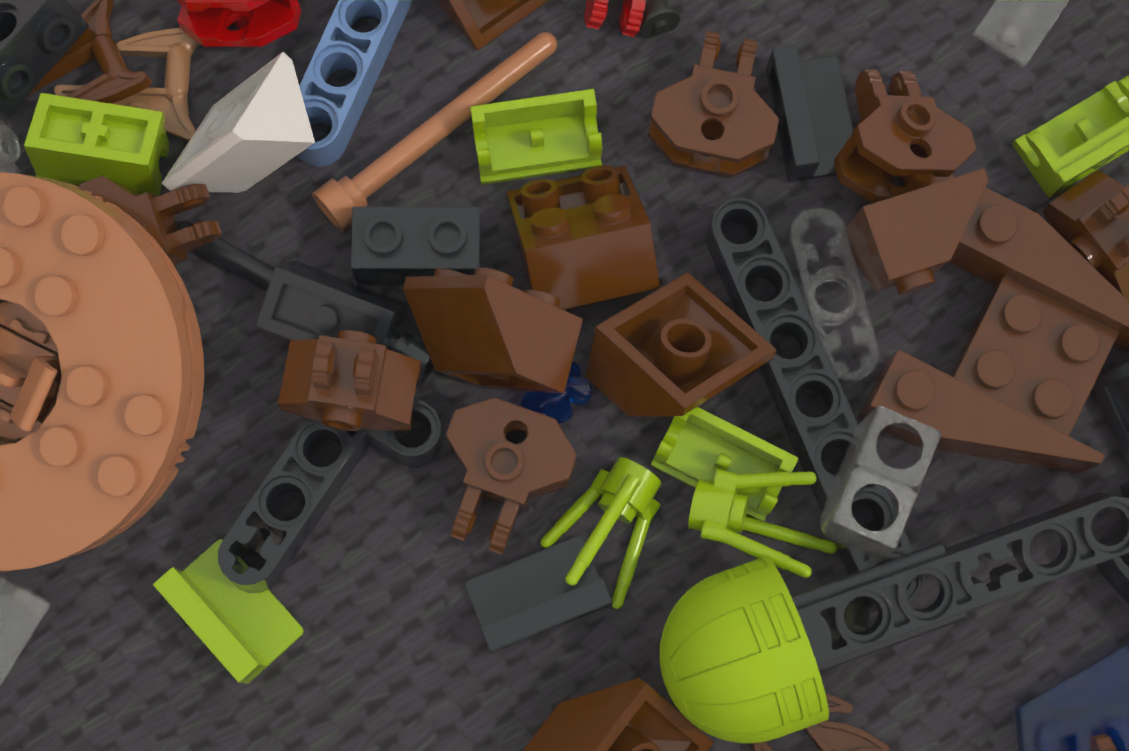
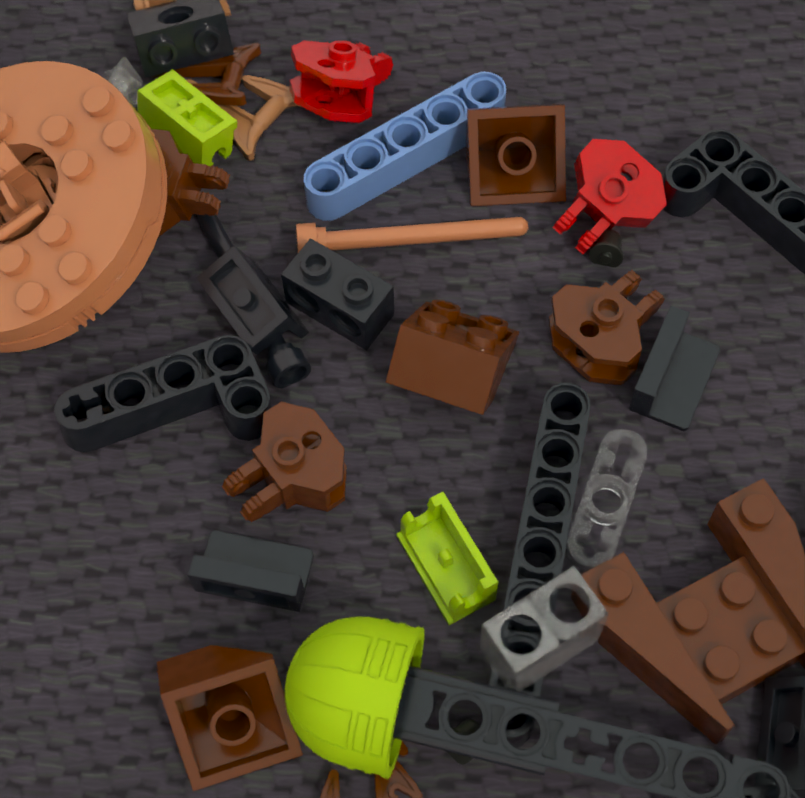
camera: 40 degrees right, 15 degrees down
lime panel [153,539,304,684] -> none
white slope [162,52,315,193] -> none
reddish brown hinge [278,330,421,431] -> none
reddish brown slope [403,267,583,393] -> none
lime hinge [470,89,602,185] -> none
clear blue plant [521,362,593,424] -> none
lime plant [540,457,662,609] -> none
reddish brown slope [586,272,776,416] -> none
lime plant [688,469,837,578] -> none
reddish brown hinge [833,69,977,203] -> none
reddish brown slope [841,168,989,295] -> none

